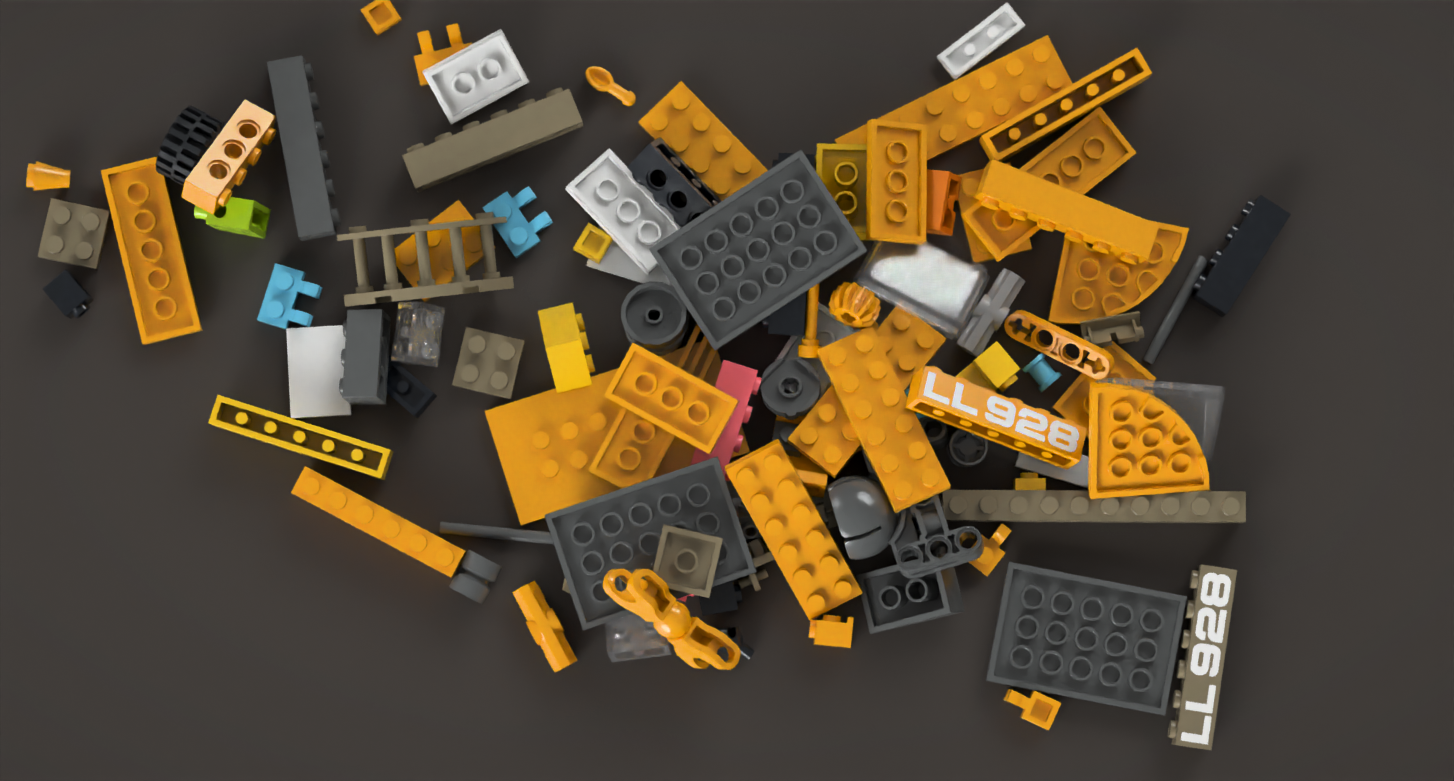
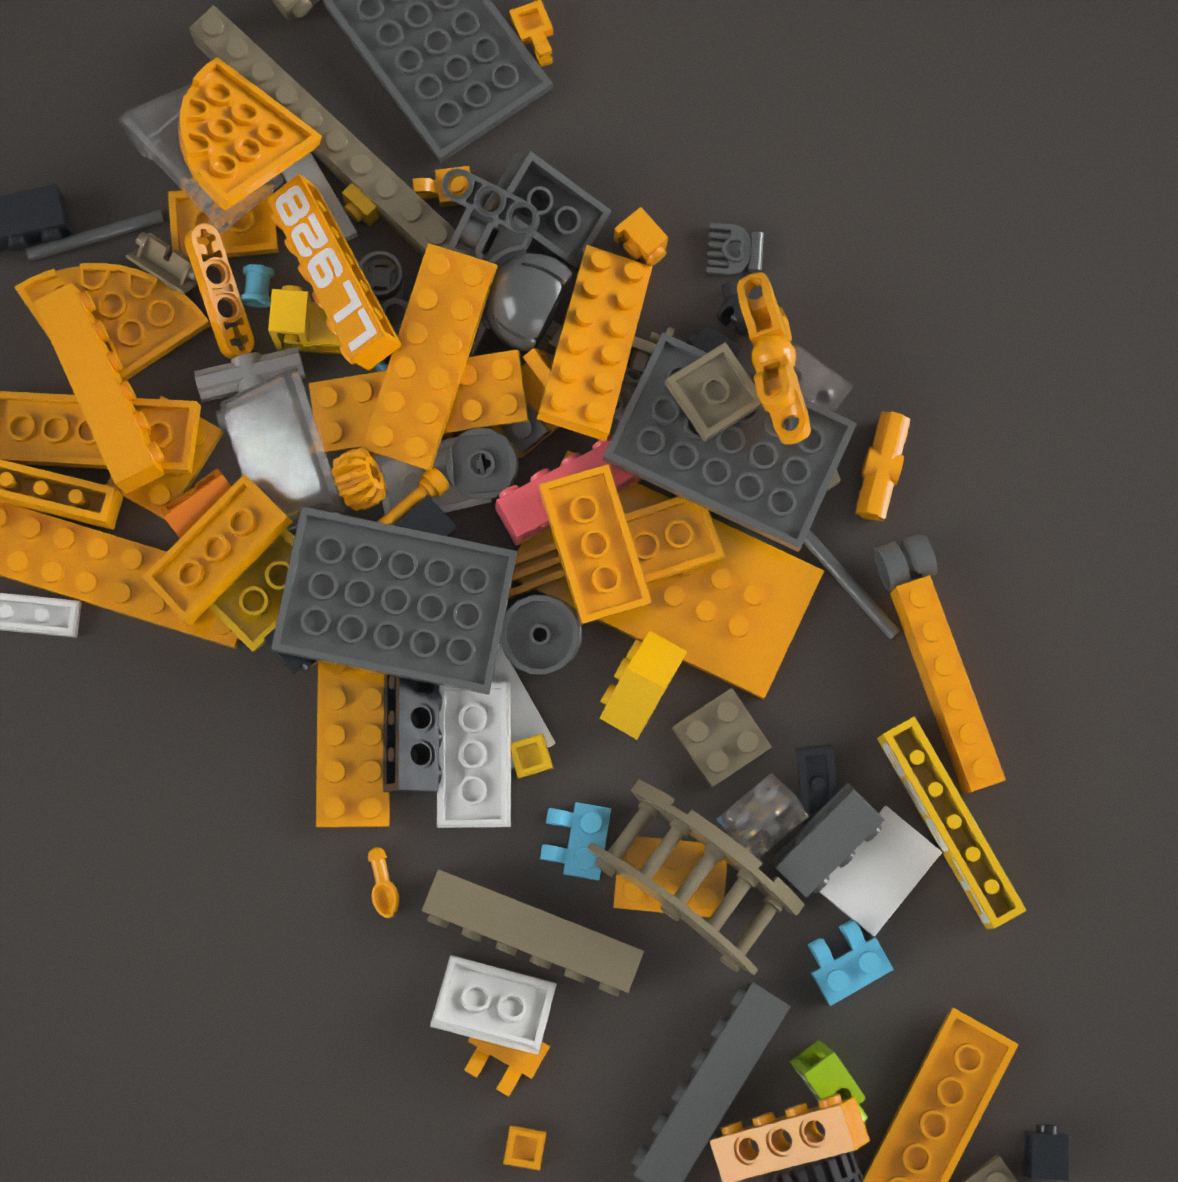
camera: 140 degrees left, 5 degrees down
none -> dark grey piece [706,222,764,277]

